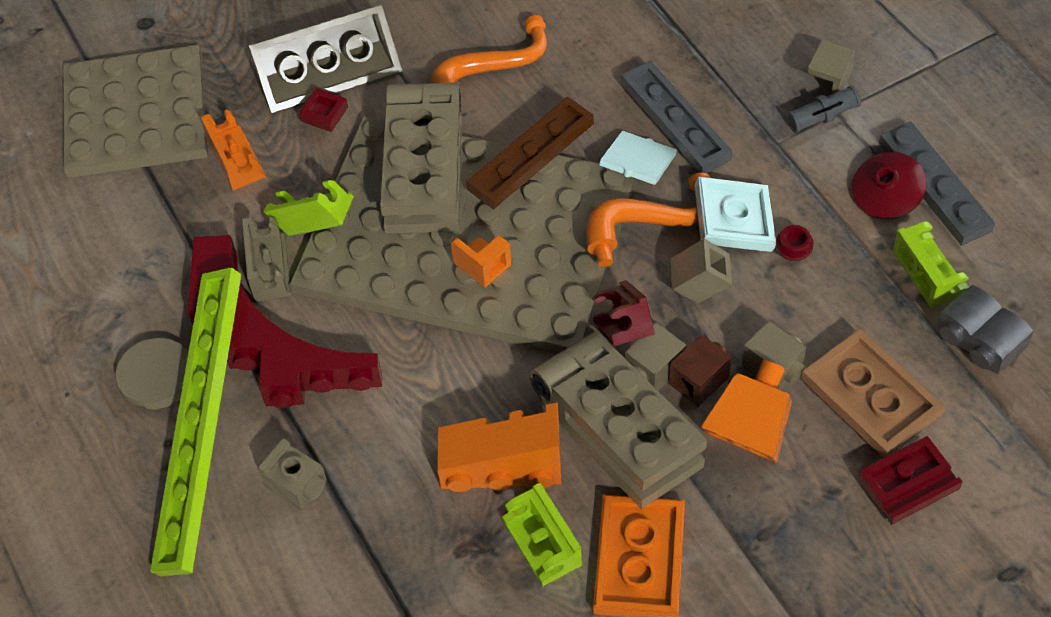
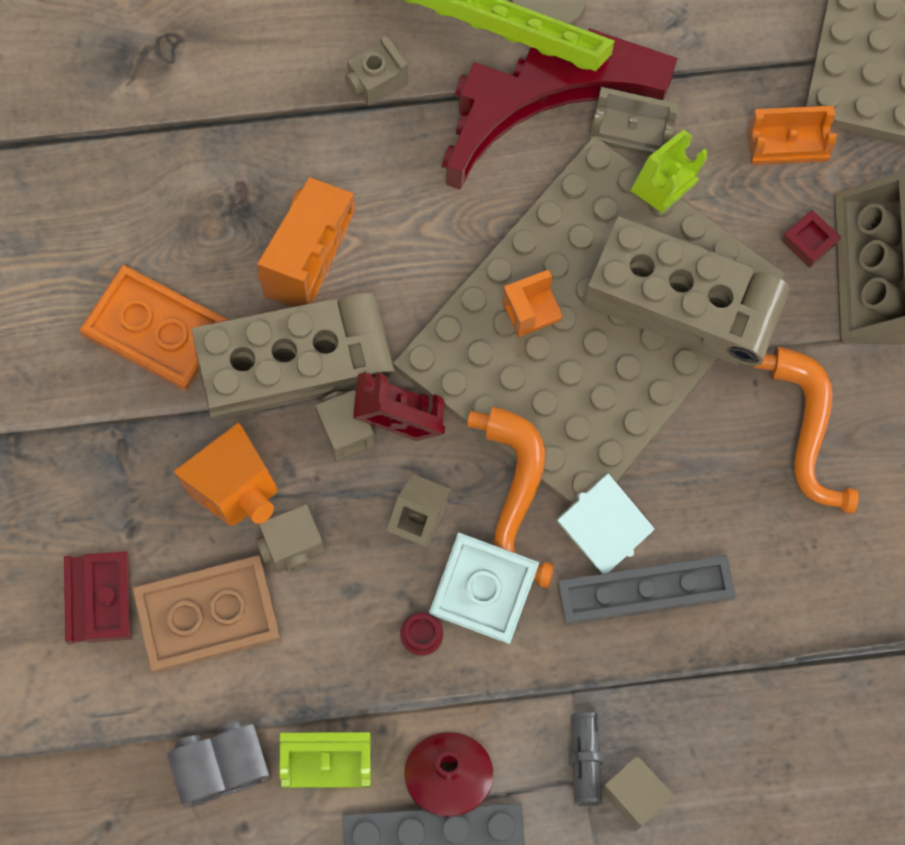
camera: 105 degrees right, 15 degrees up
reddish brown plate [466,96,594,210] -> none
lime hinge [502,483,582,587] -> none
copper brick [669,334,731,407] -> none

